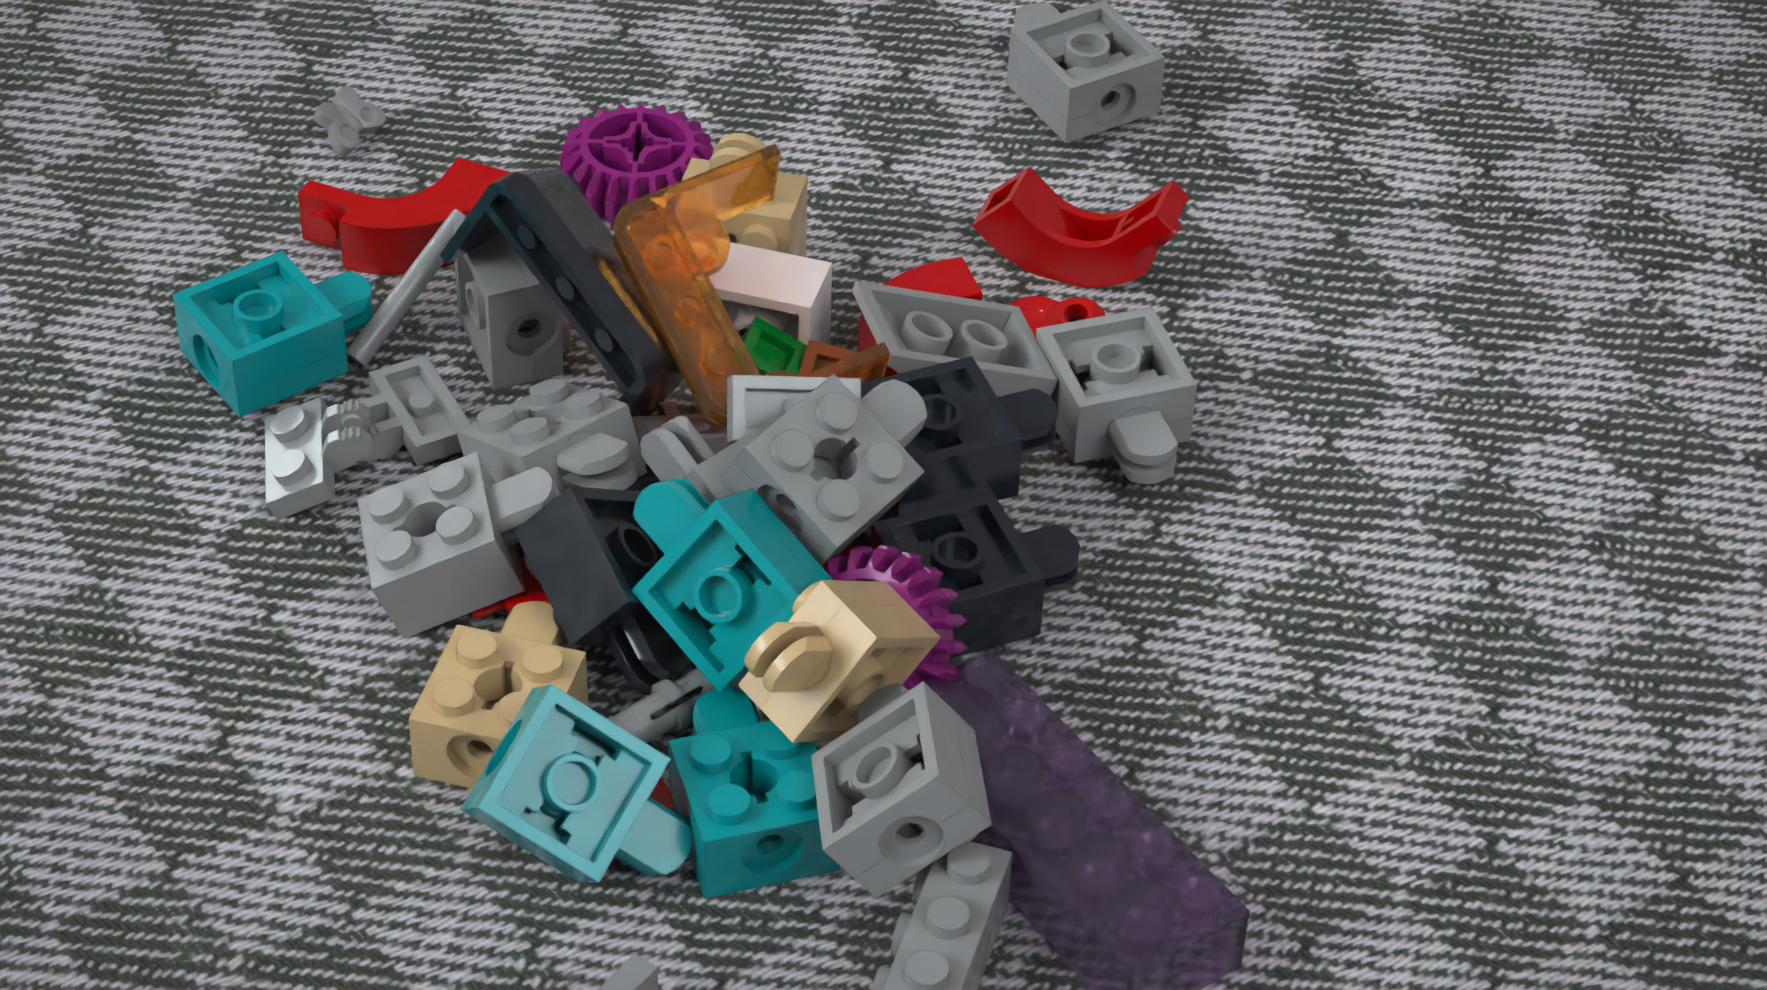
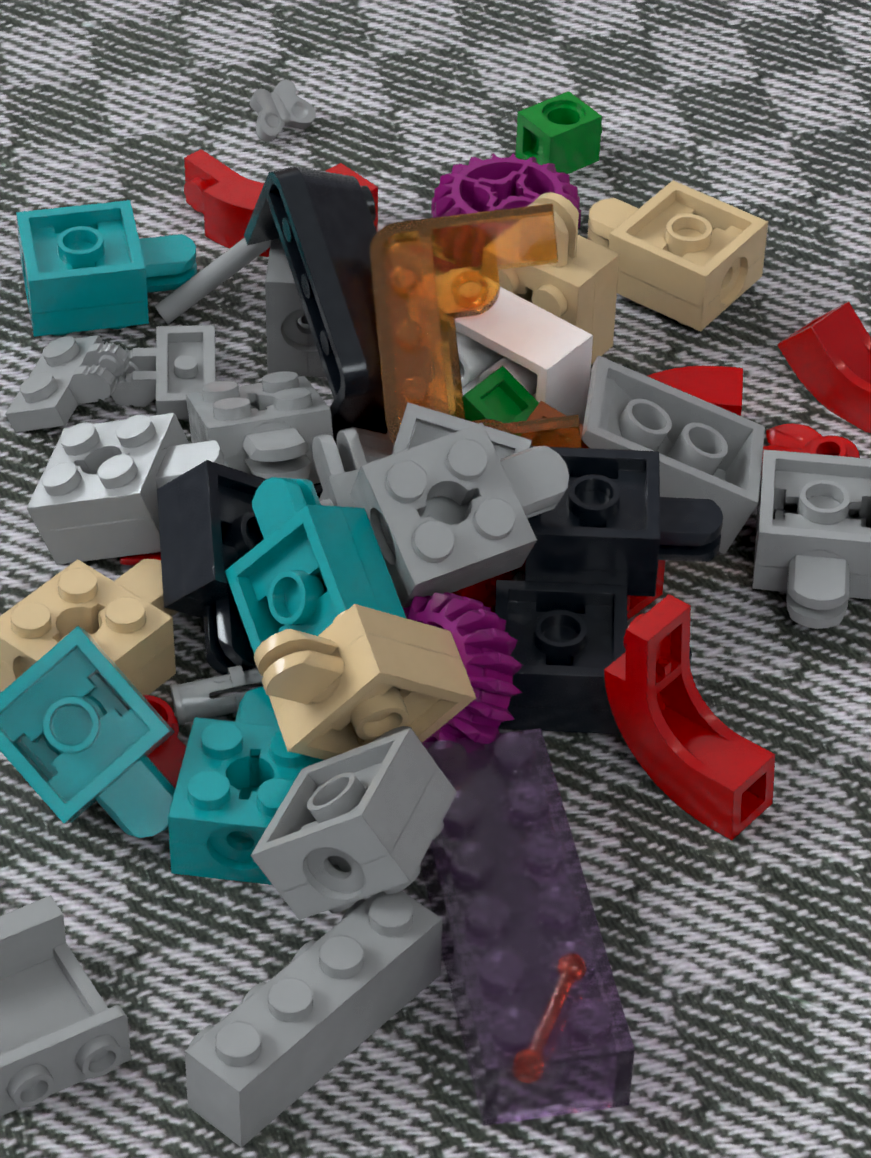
camera: 25 degrees right, 0 degrees up
none -> clear red hinge [513,953,587,1084]
none -> green brick [516,91,602,174]
none -> tan brick [587,180,768,332]
none -> red arch [604,594,775,840]

